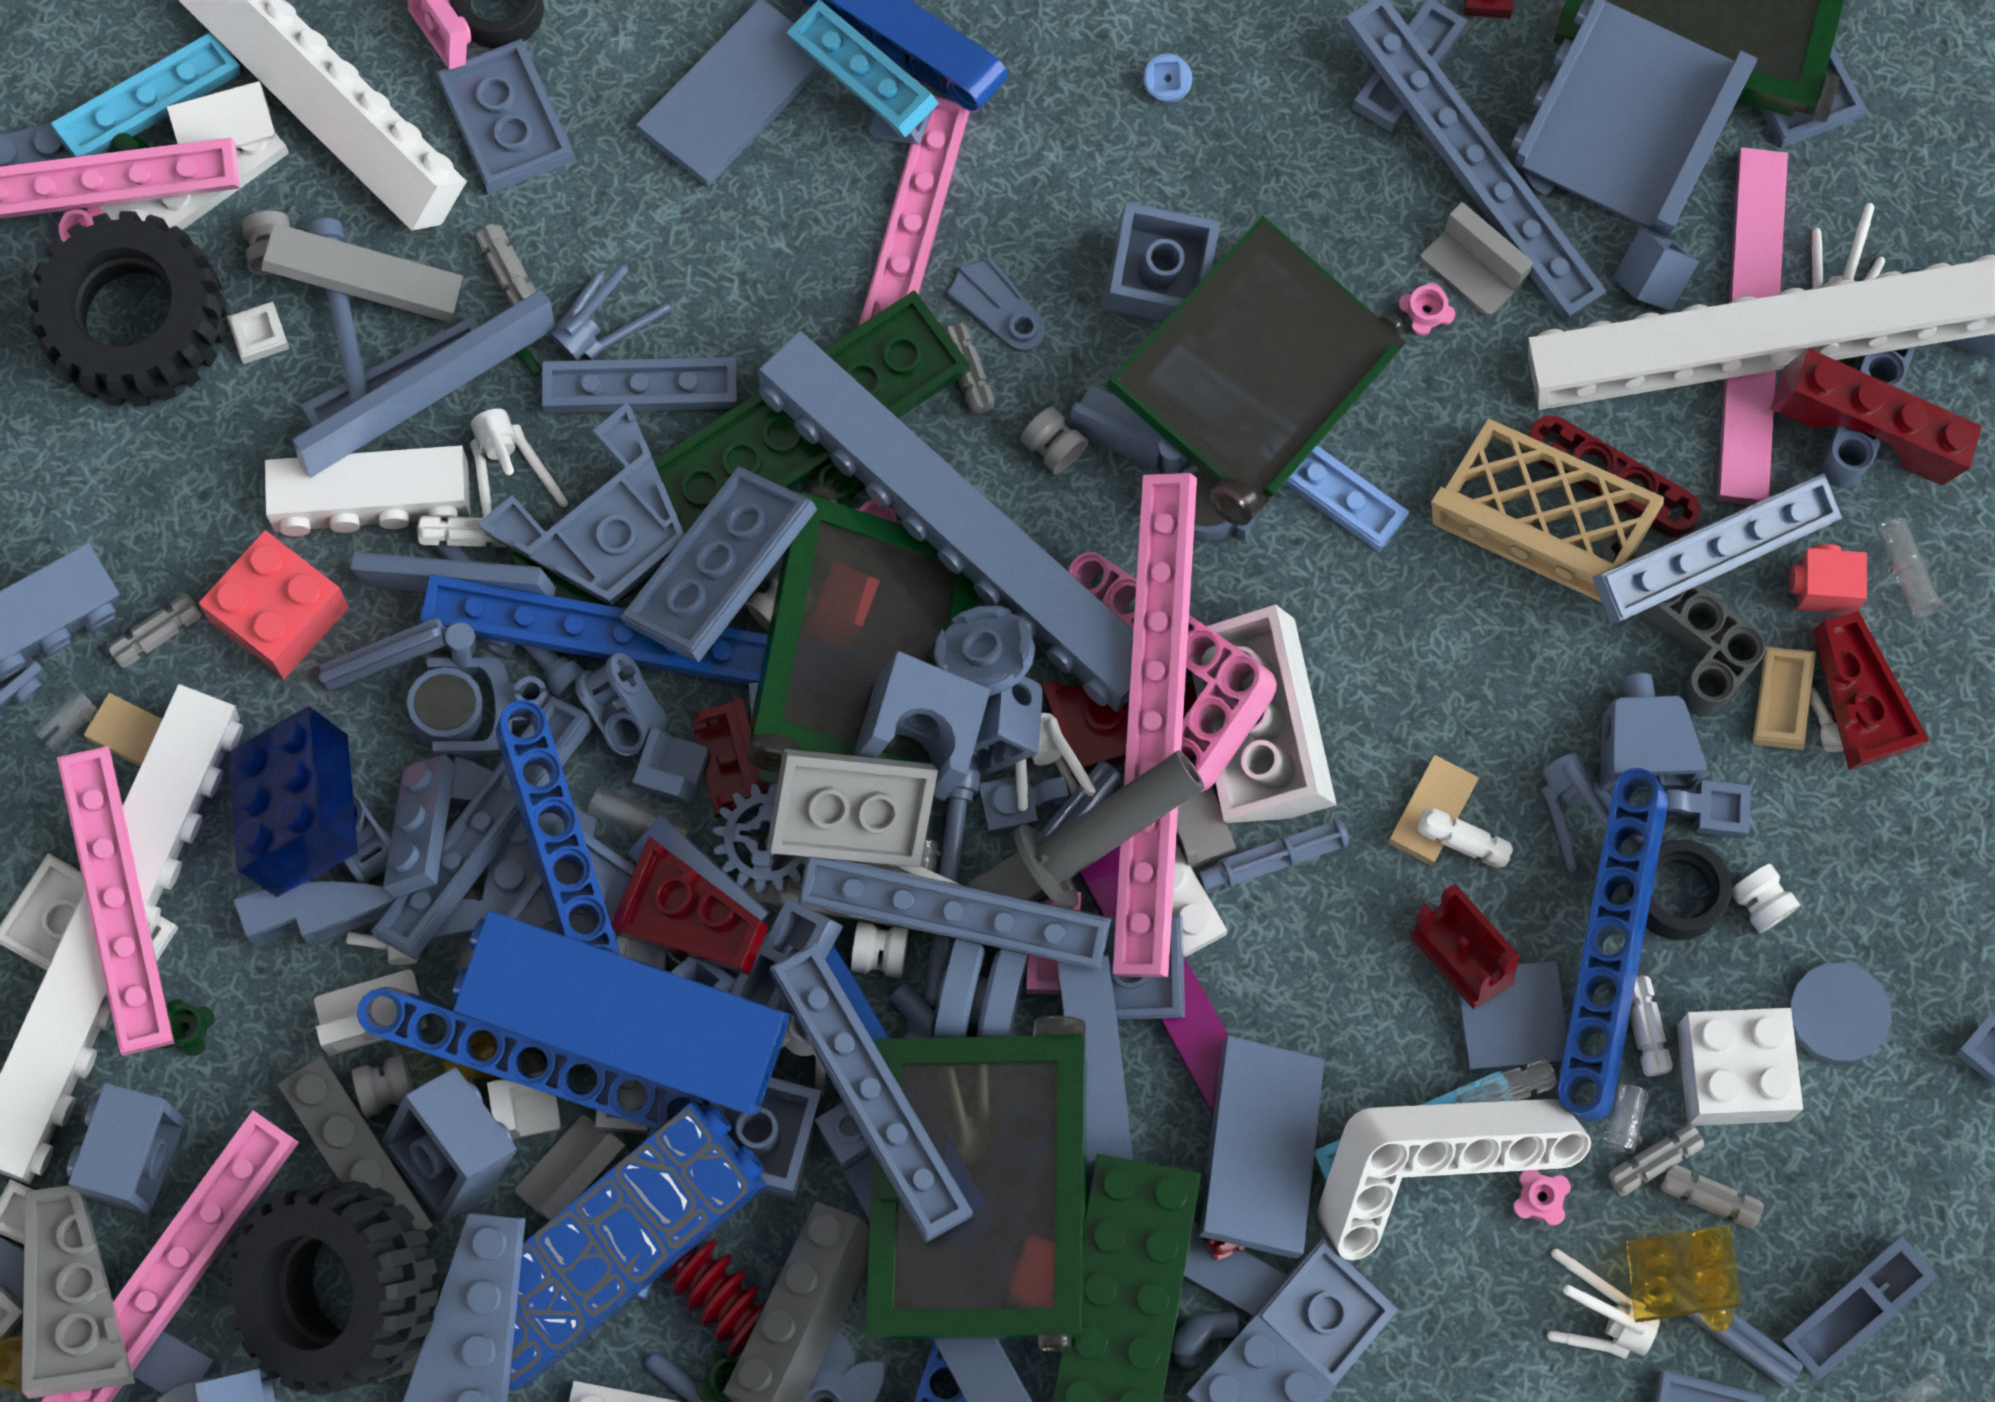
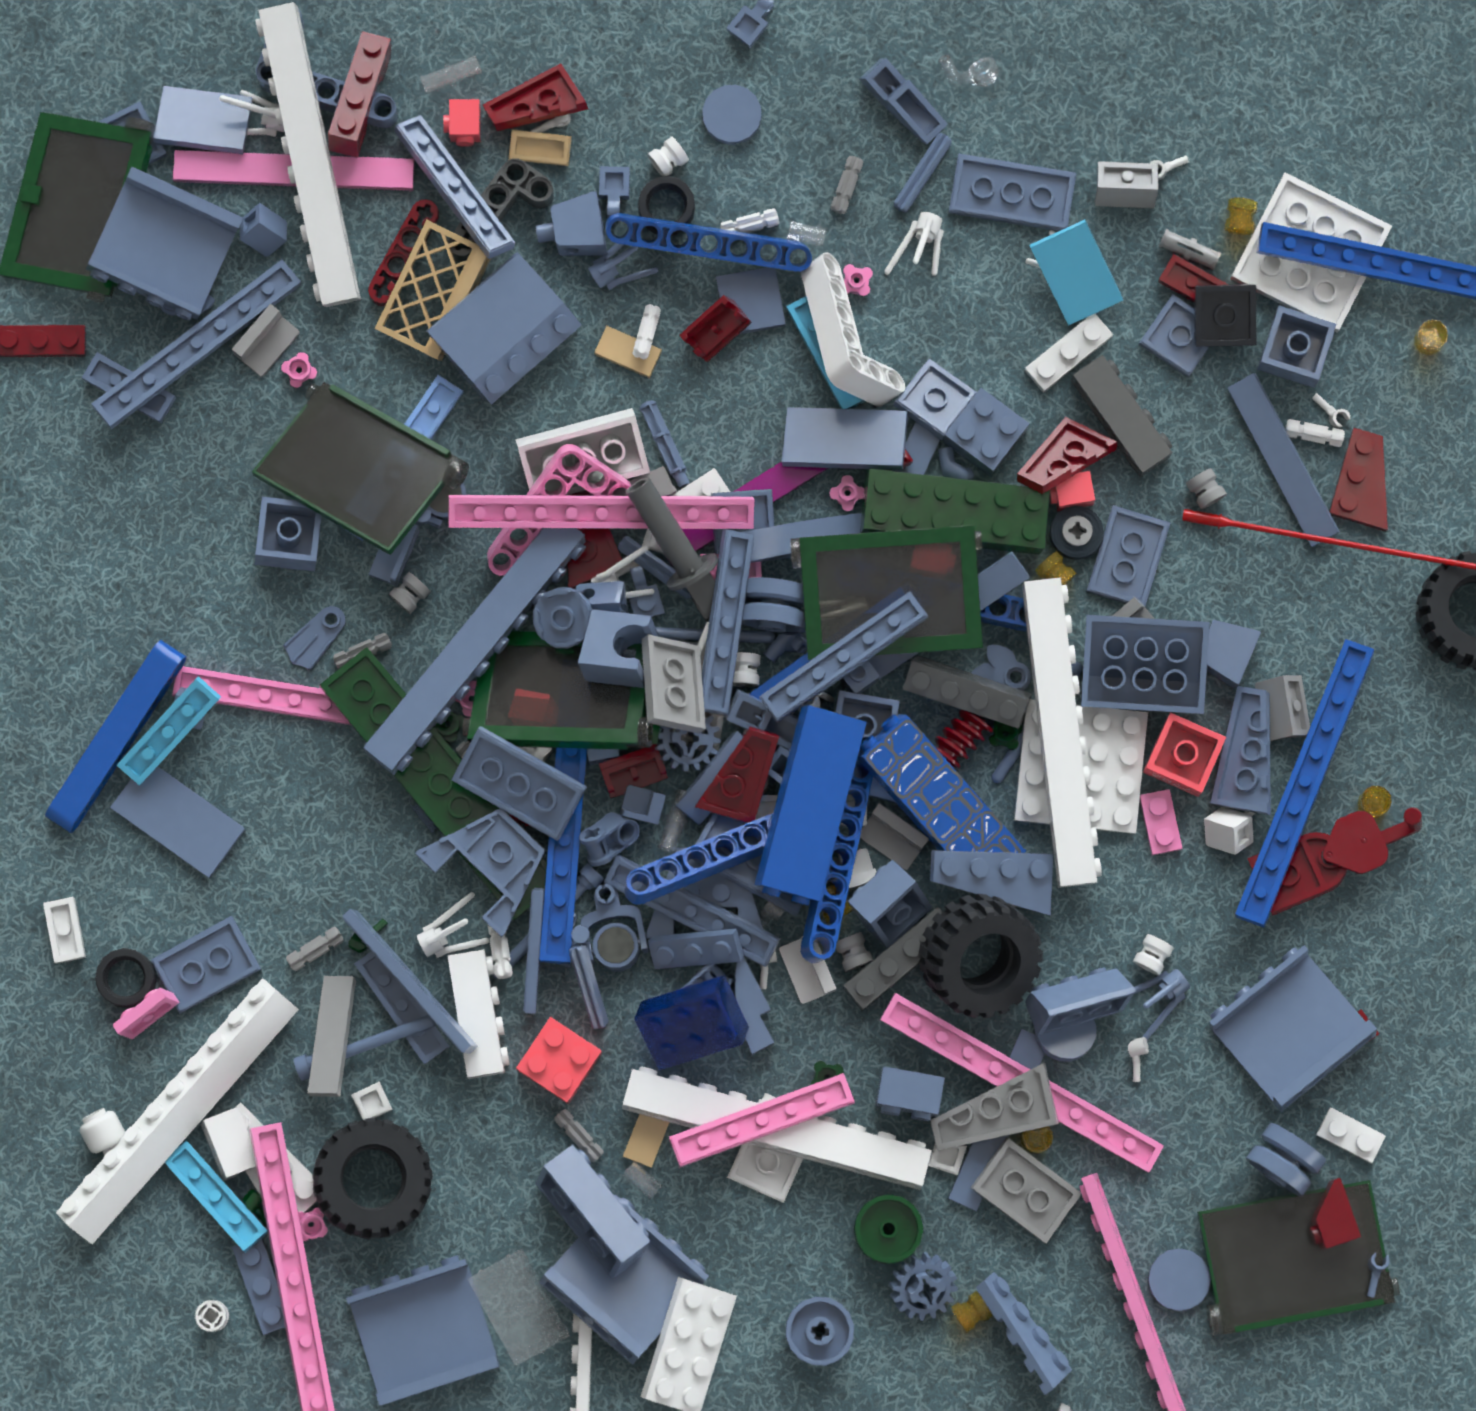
camera: 95 degrees left, 10 degrees up
light grey wheel [241,211,291,275] -> none
sand blue plate [542,357,738,414] -> none
sand blue plant [549,265,671,361] -> none
light blue tile [1144,53,1192,103] -> none
clear axle [1455,1059,1557,1104] -> none
light grey axle [1608,1124,1705,1196] -> none
clear yellow hinge [1626,1225,1742,1332] -> none
white brick [1677,1008,1803,1126] -> none
none -> tile [154,86,253,154]
none -> sand blue slope [426,252,581,405]
none -> bright pink plate [829,475,864,511]

